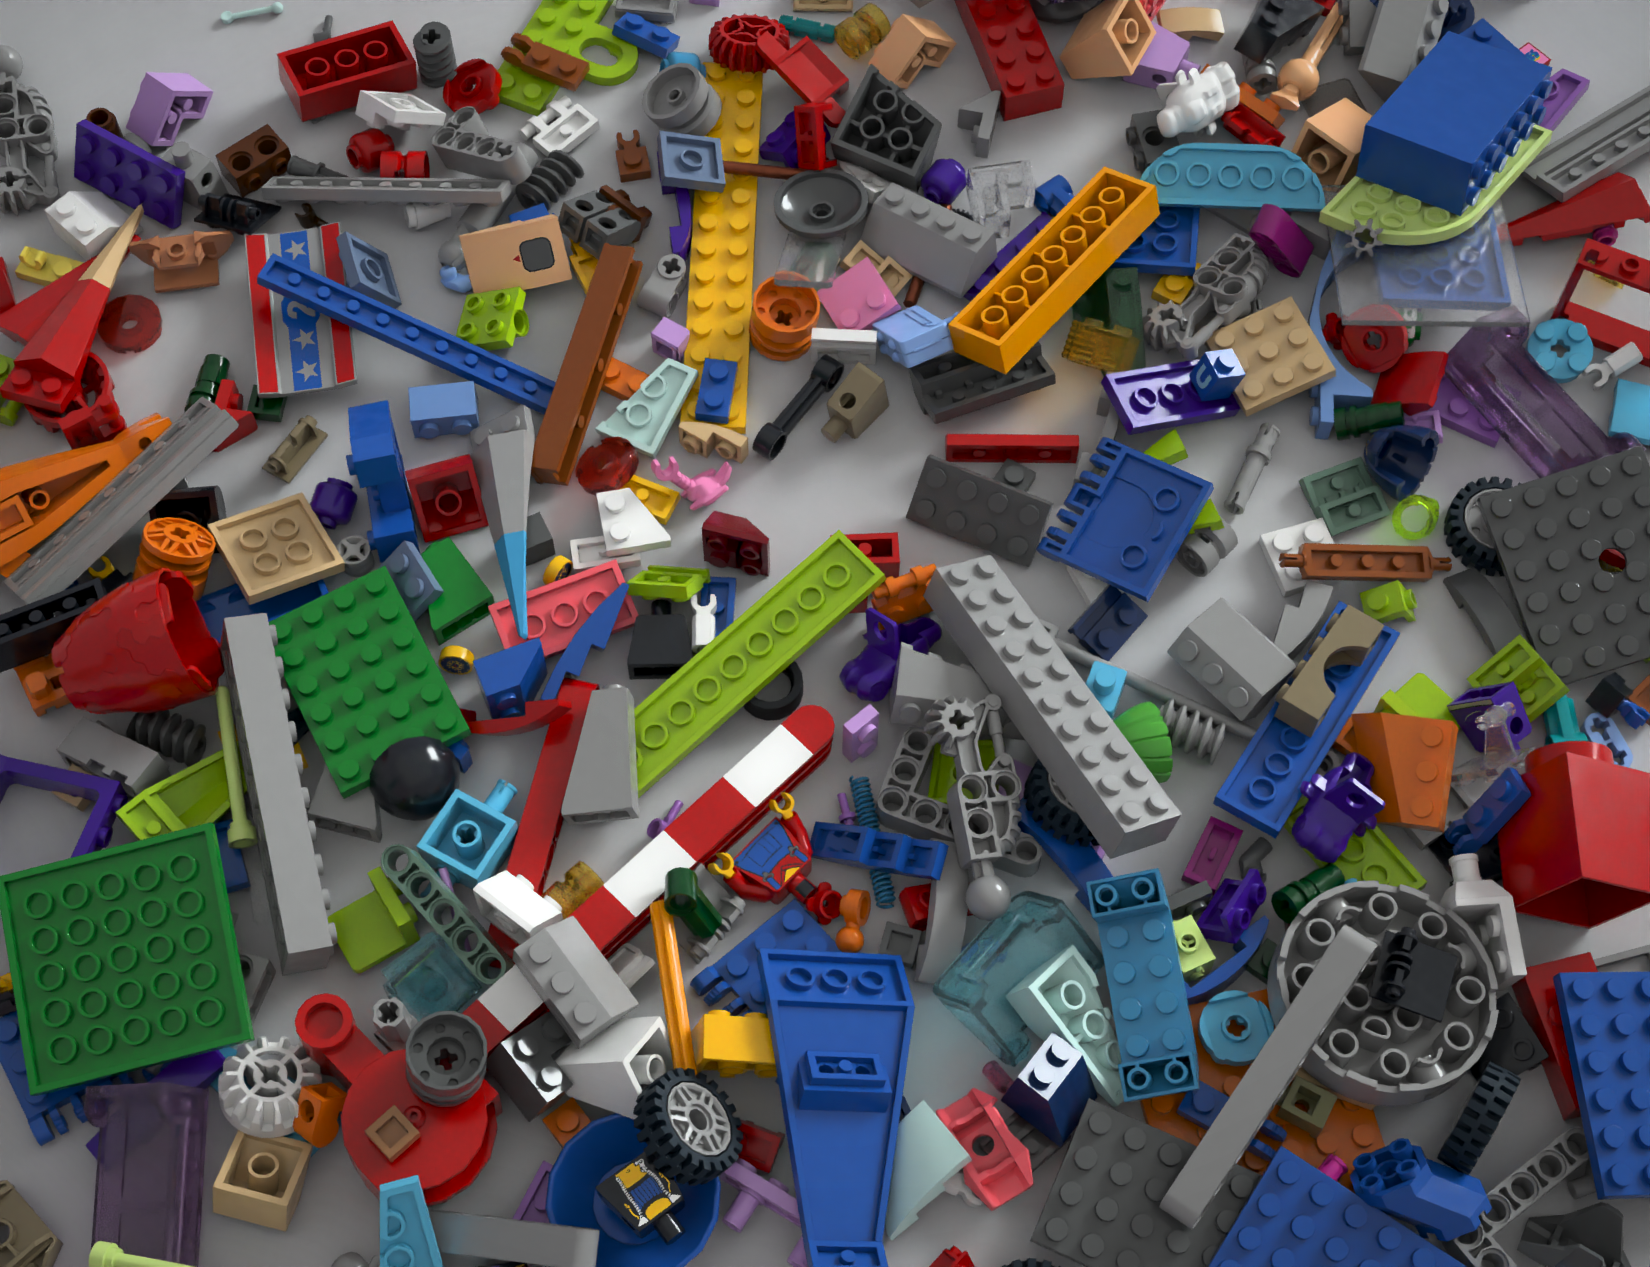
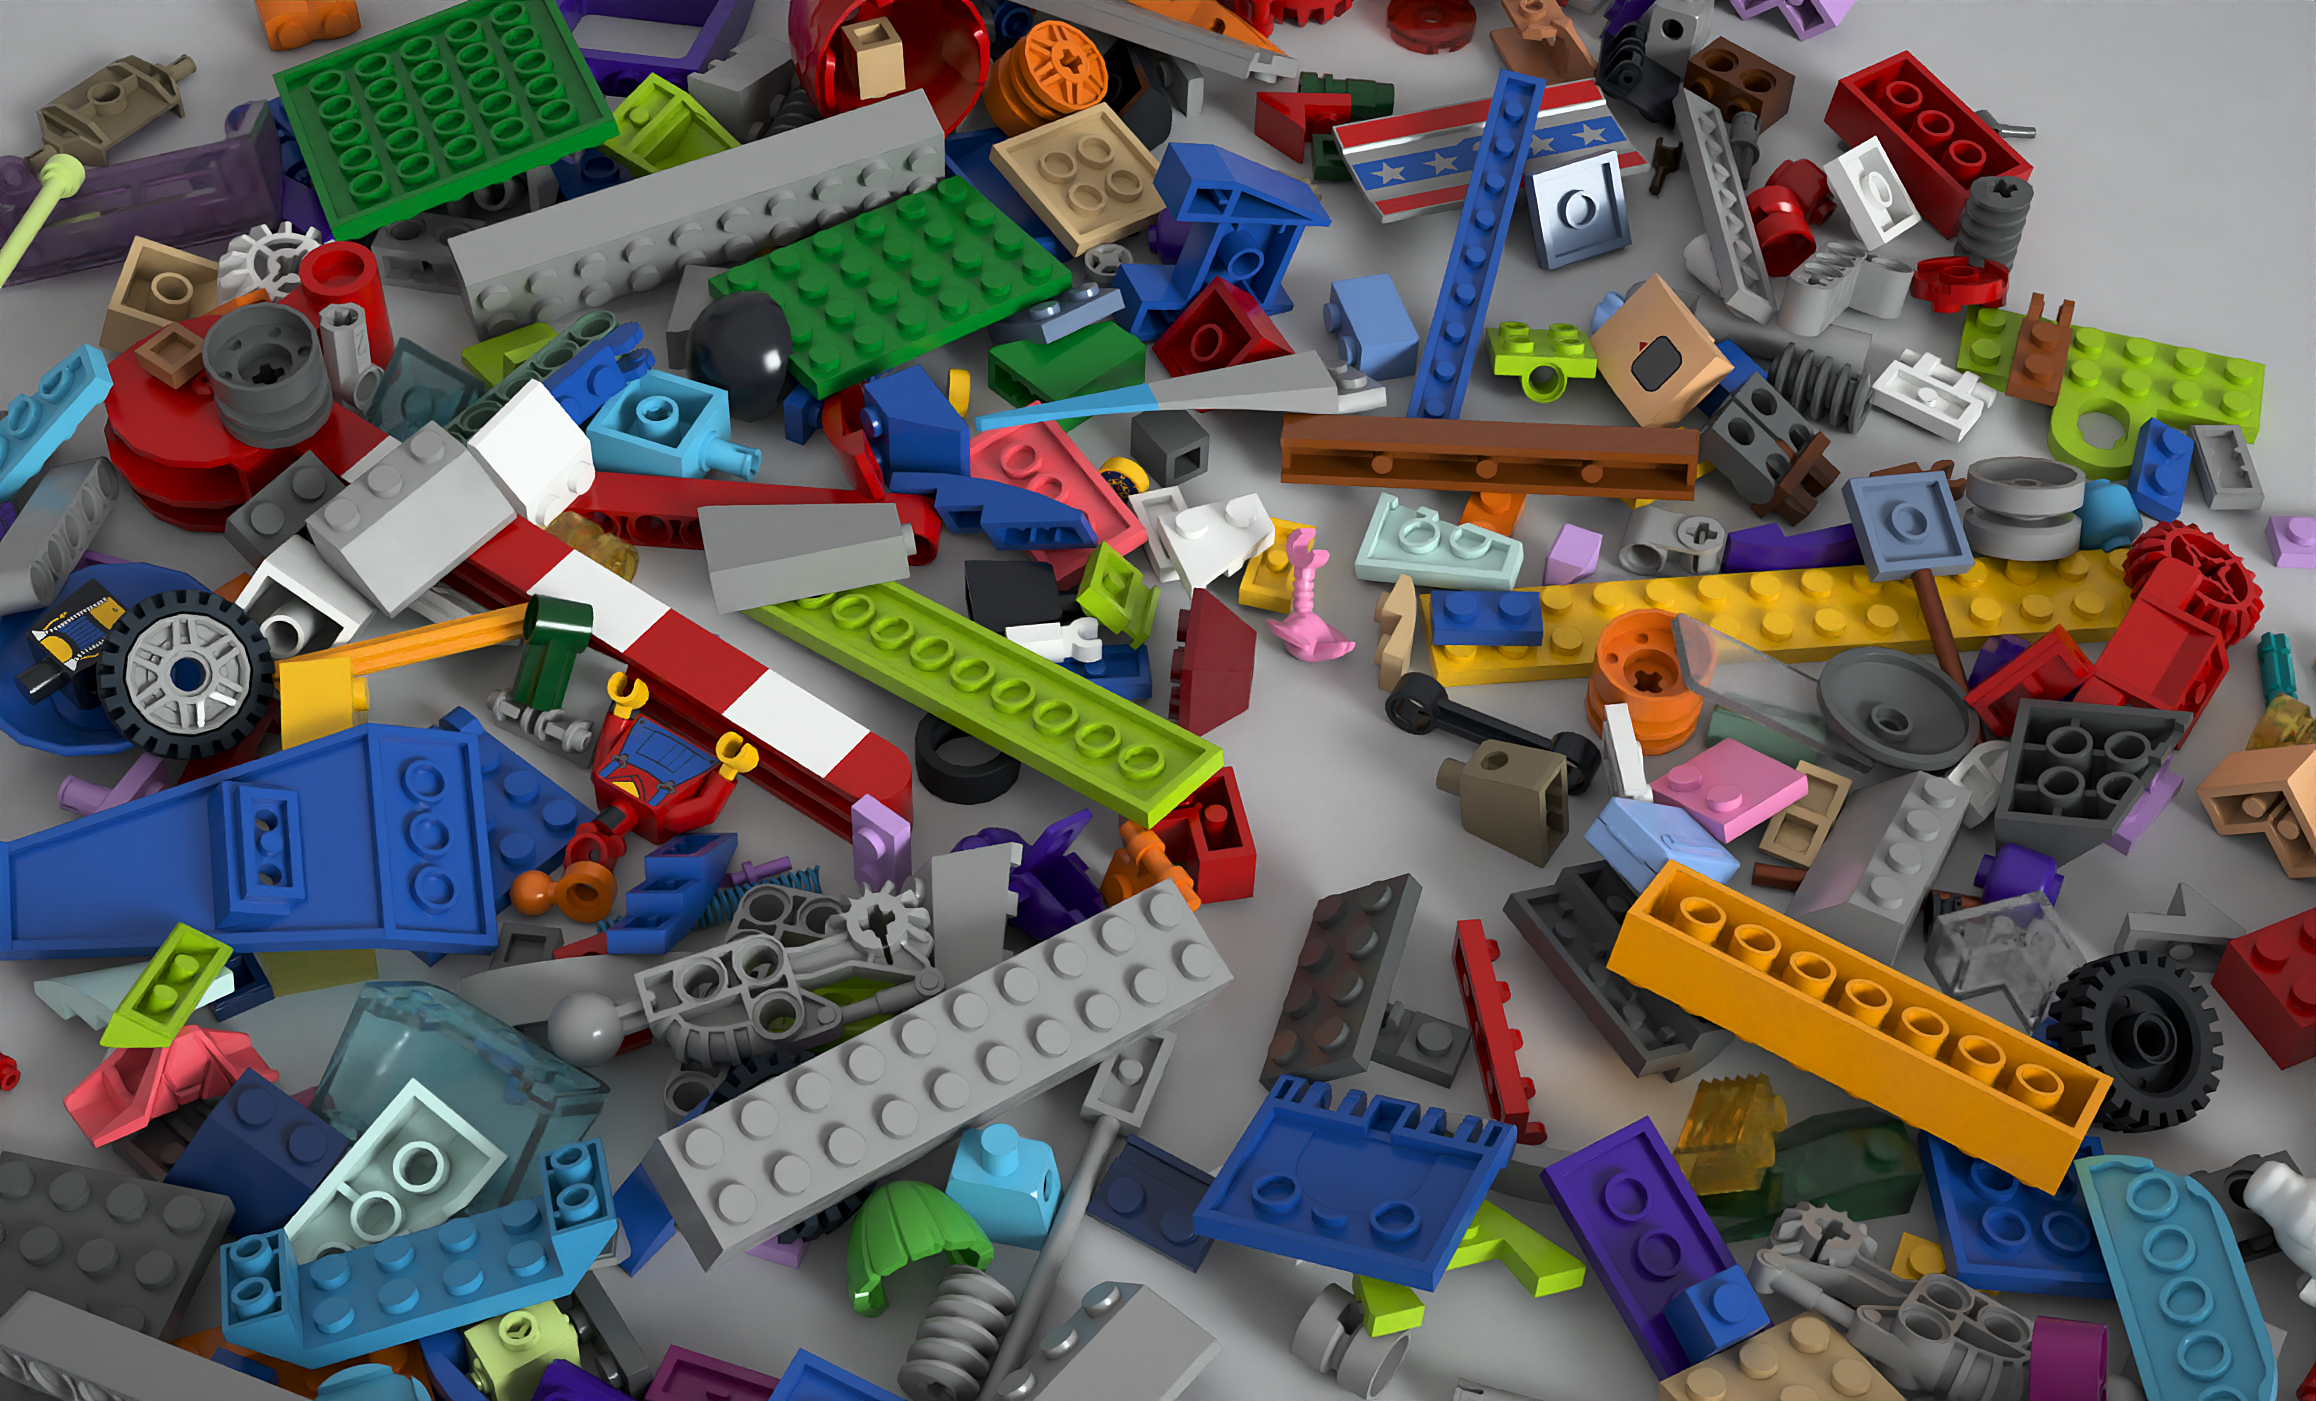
camera: 80 degrees right, 15 degrees down
light aqua hinge [221,2,283,24] -> none
clear red tile [575,436,639,496] -> none
none -> lime slope [99,922,234,1048]
none -> blue hinge [542,321,656,426]
none -> black wheel [2046,950,2224,1133]

